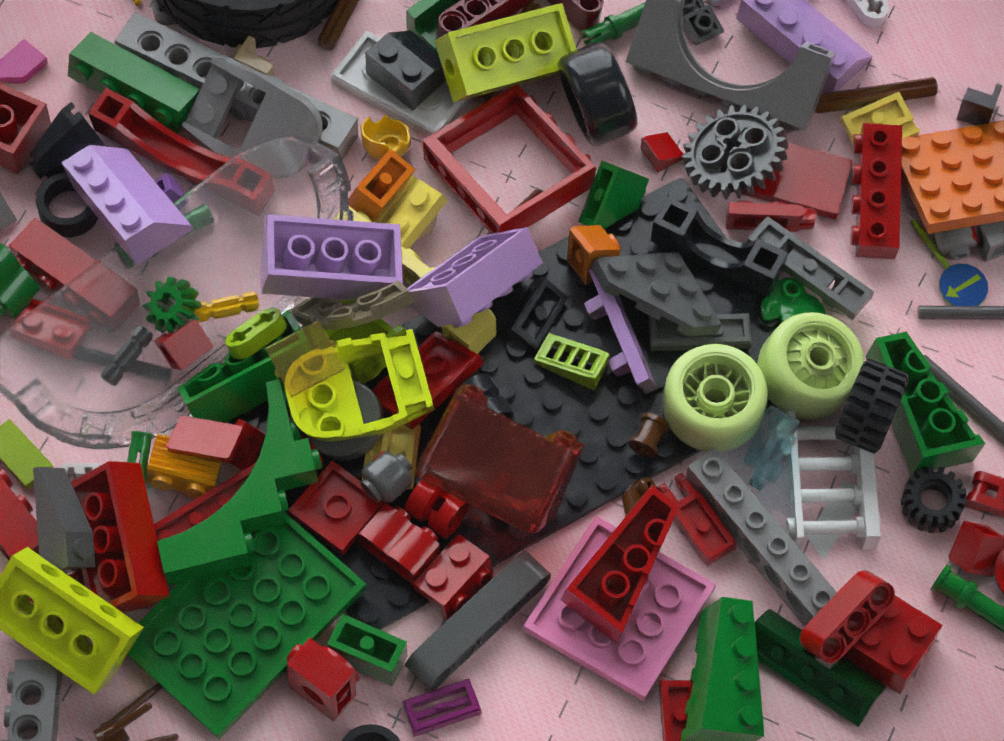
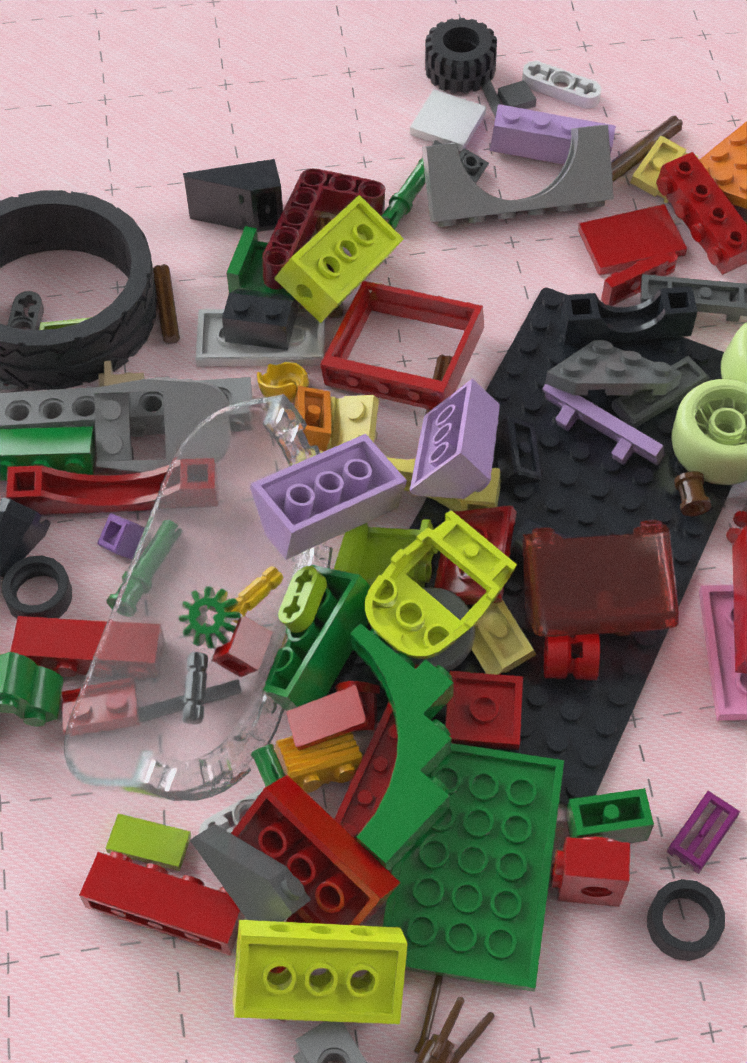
camera: 30 degrees left, 5 degrees down
lavender slope [62,145,193,265] -> none
clear yellow piece [265,320,345,398] -> none
dark tan tile [290,280,415,330] -> none
red brick [359,503,440,583] -> none
dark grey head [360,451,413,503] -> none
dark grey beam [405,551,552,691] -> none
red bracket [412,534,494,620] -> none
lime slope [533,333,610,391] -> none
black wheel [558,42,638,146] -> none
orange slope [567,225,621,285] -> none
green slope [578,161,649,229] -> none
reddish brown arm [622,477,656,517] -> none
red slope [640,132,683,173] -> none
dark grey gear [682,105,789,200] -> none
green plate [761,277,826,322] -> none
black panel [956,83,1003,125] -> none

